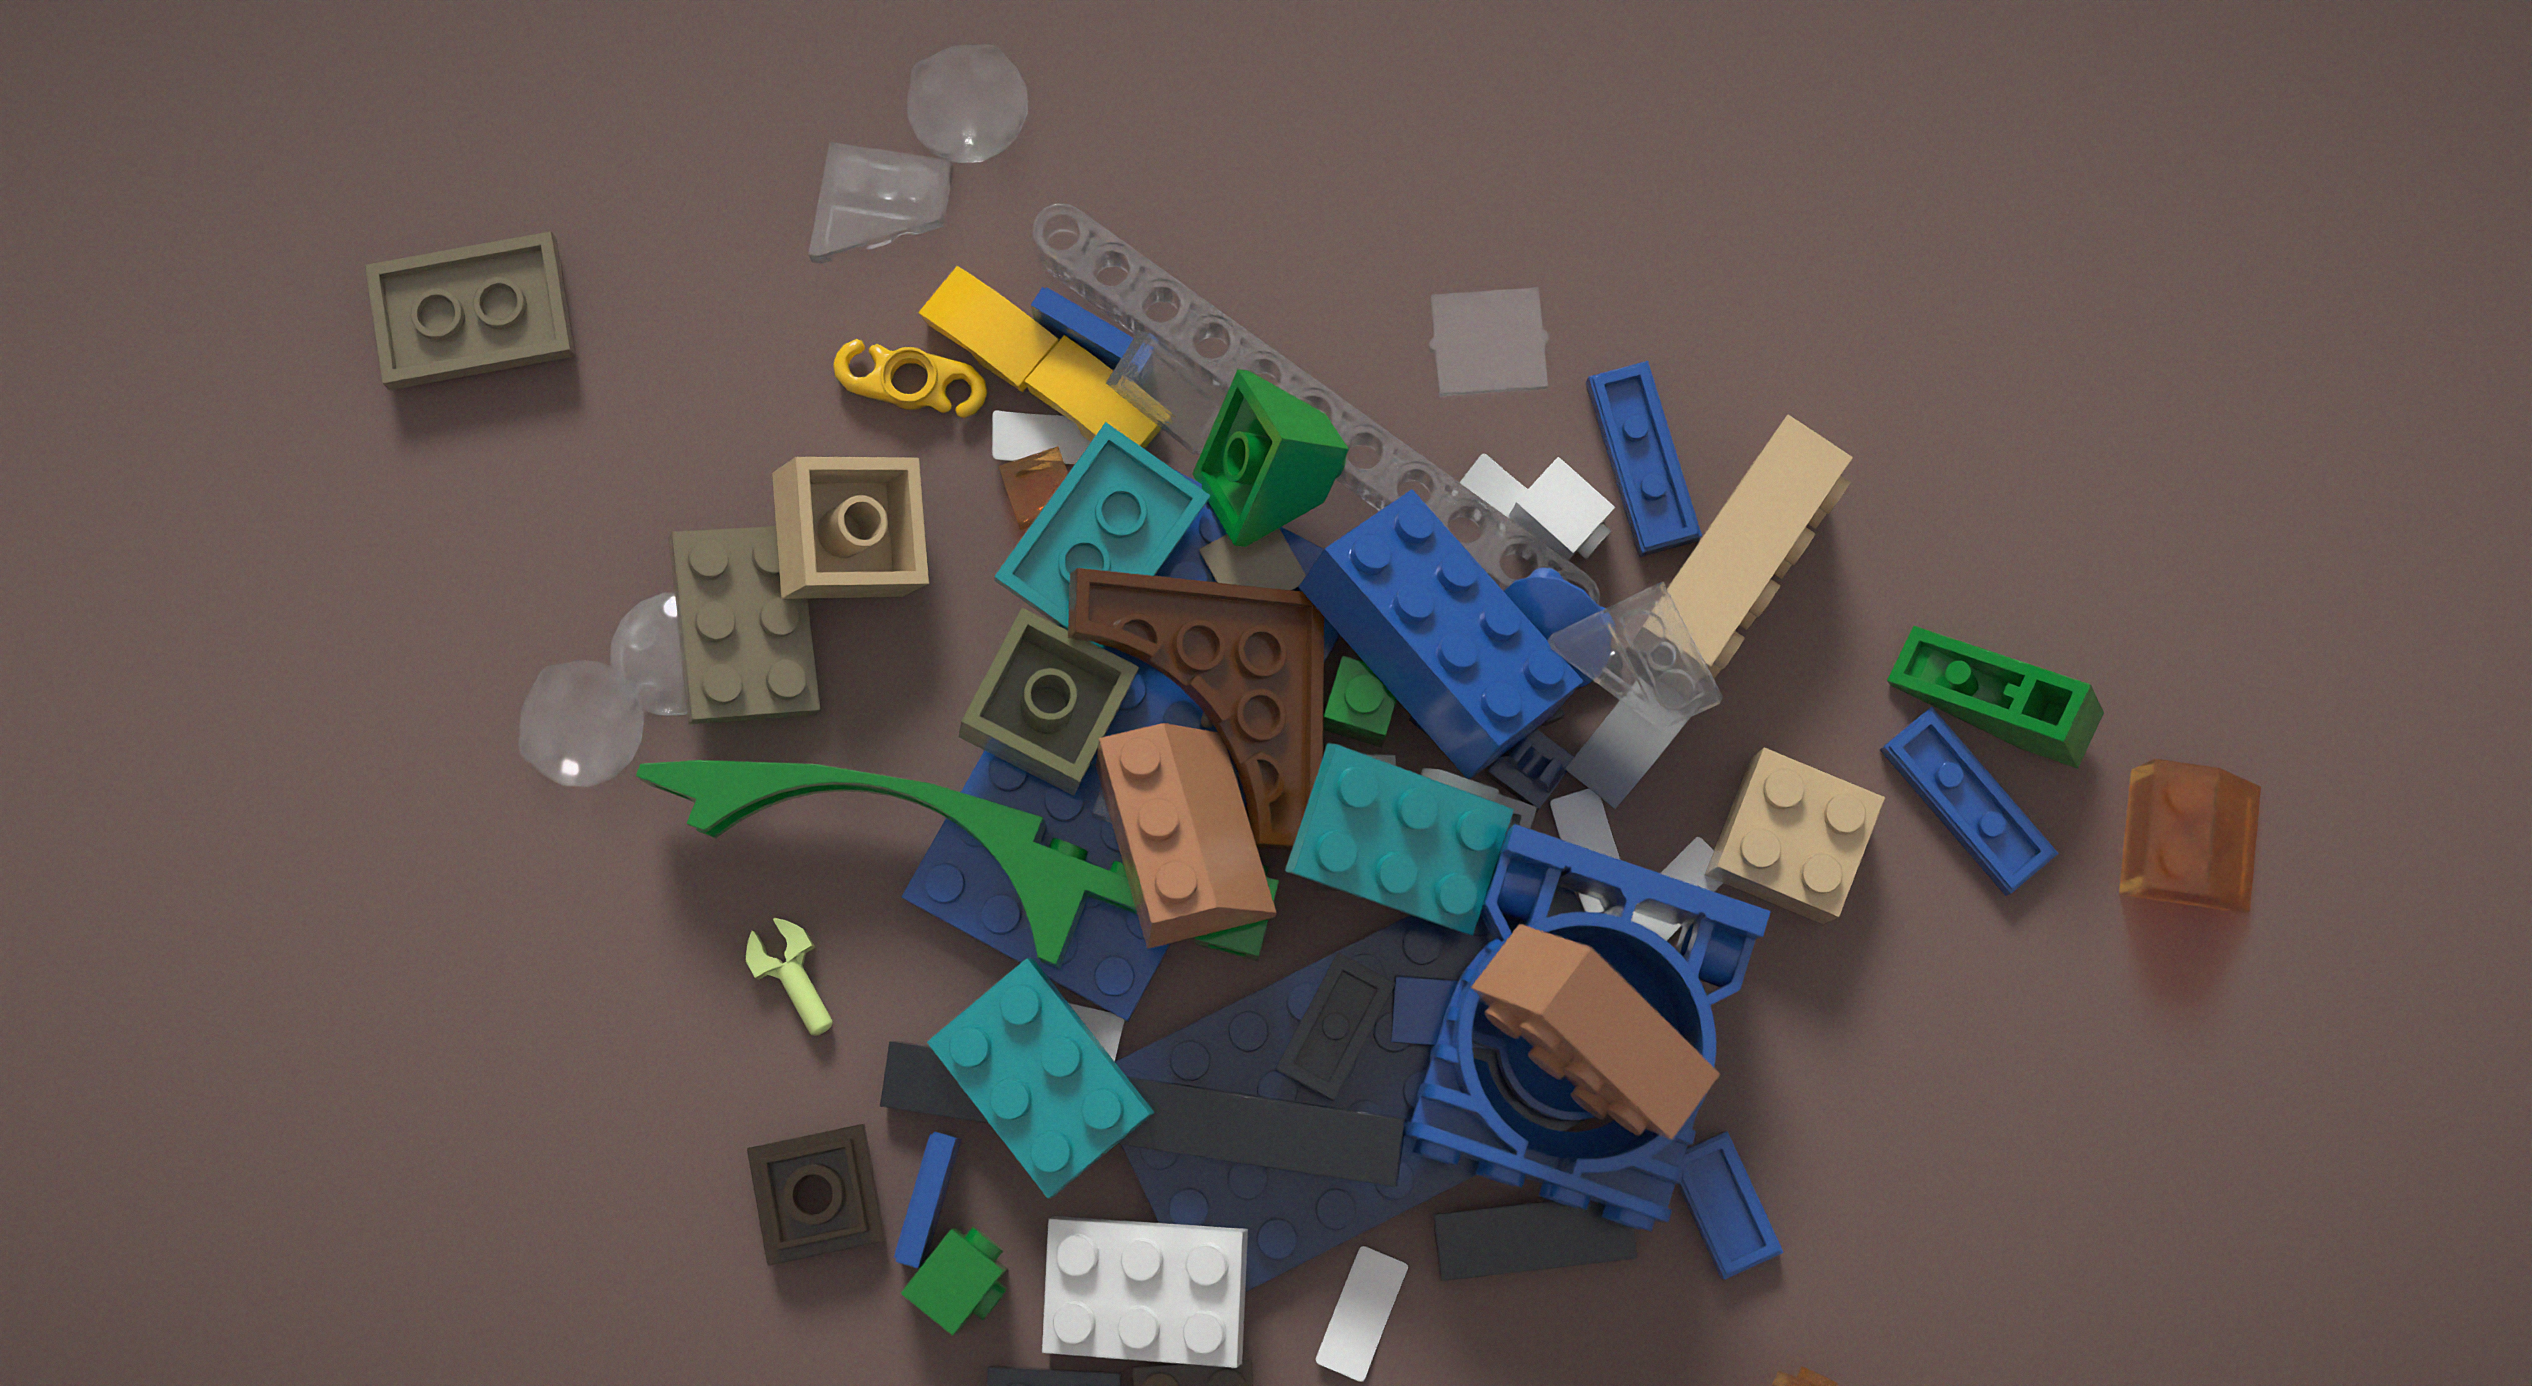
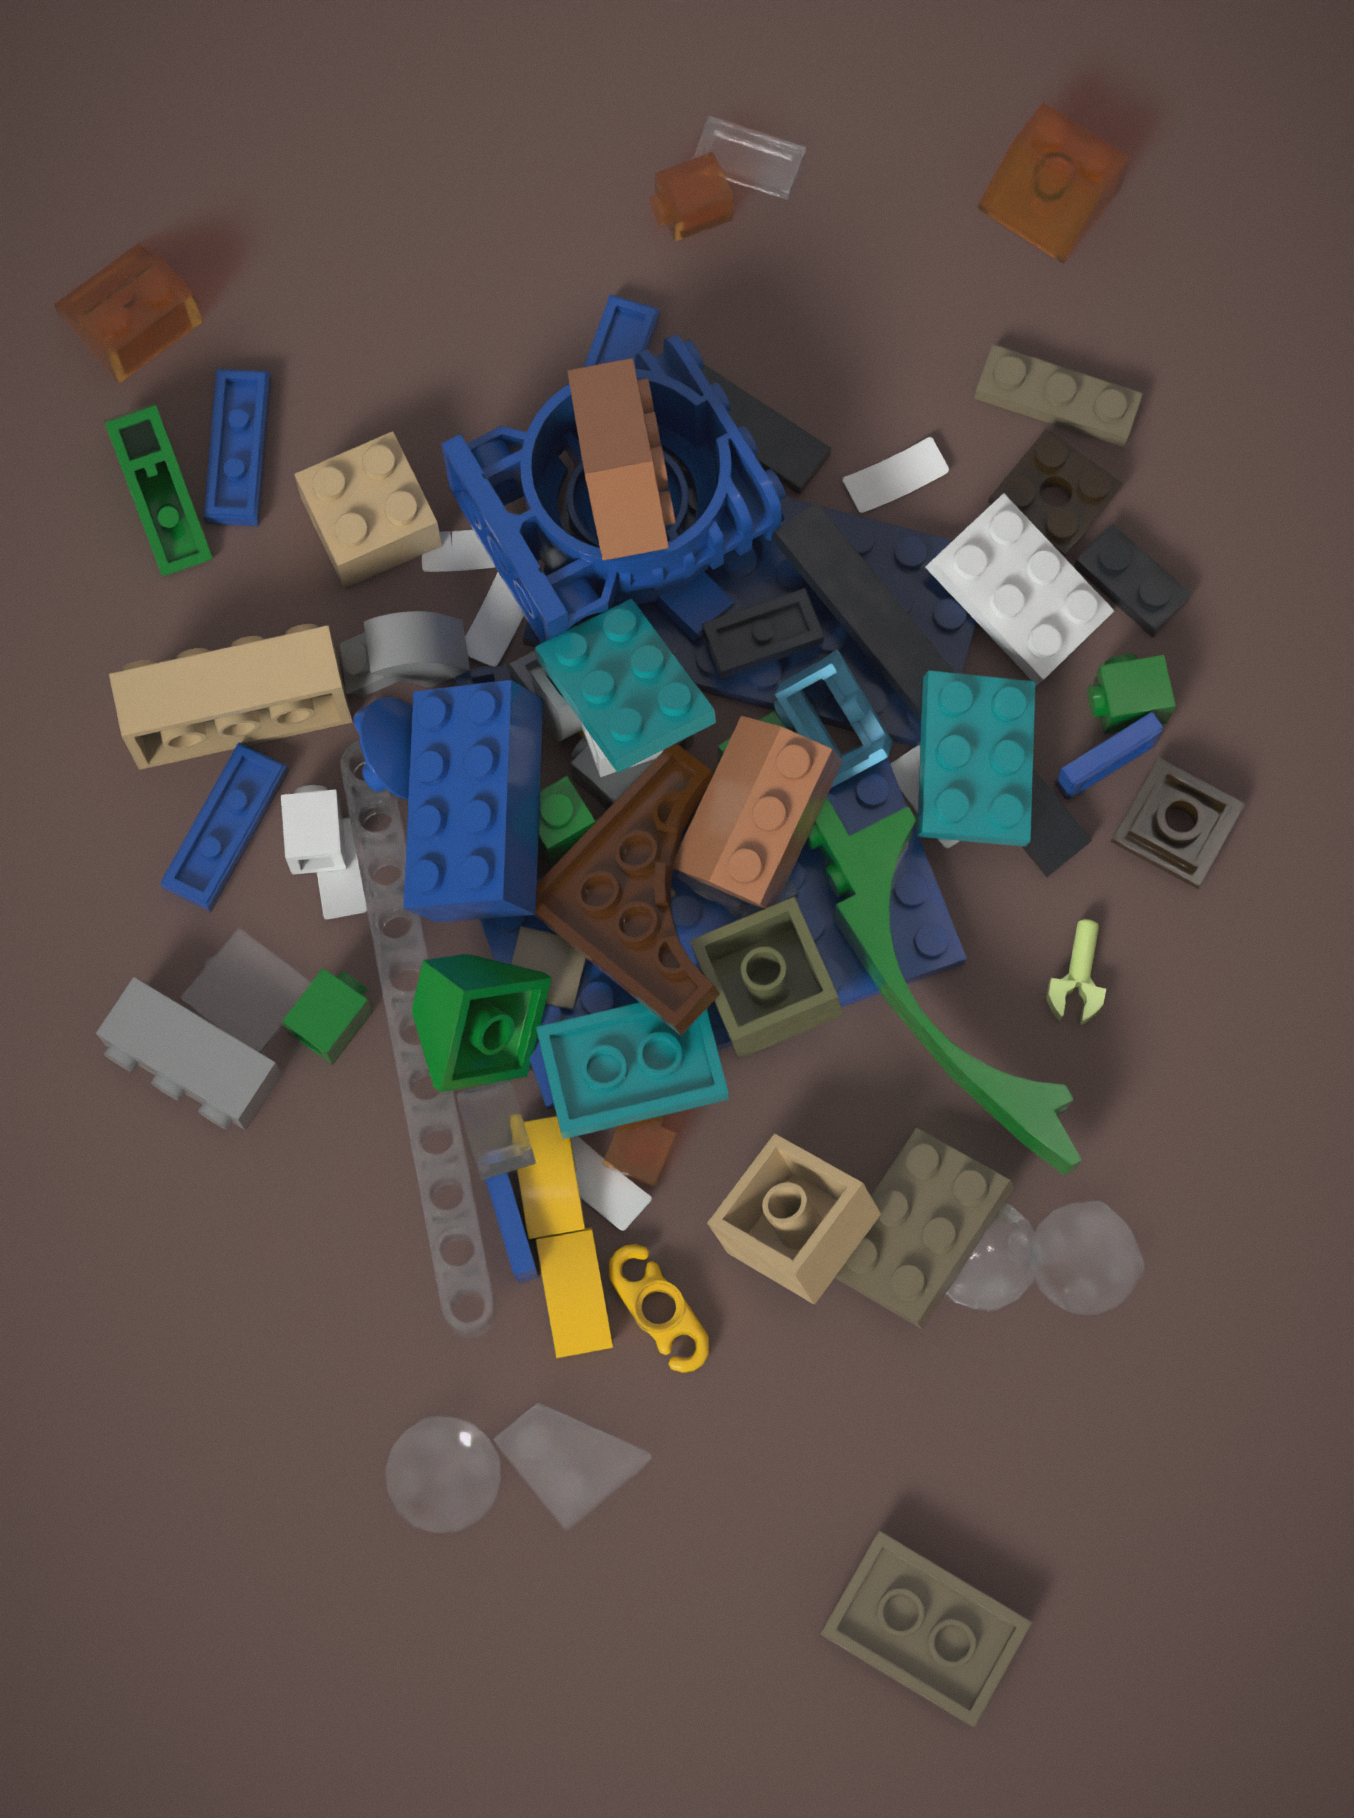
camera: 135 degrees left, 5 degrees down
clear wing [1547,581,1723,731] -> none
none -> light grey brick [96,977,282,1131]
none -> green brick [282,968,373,1065]
none -> medium azure window [774,649,893,788]

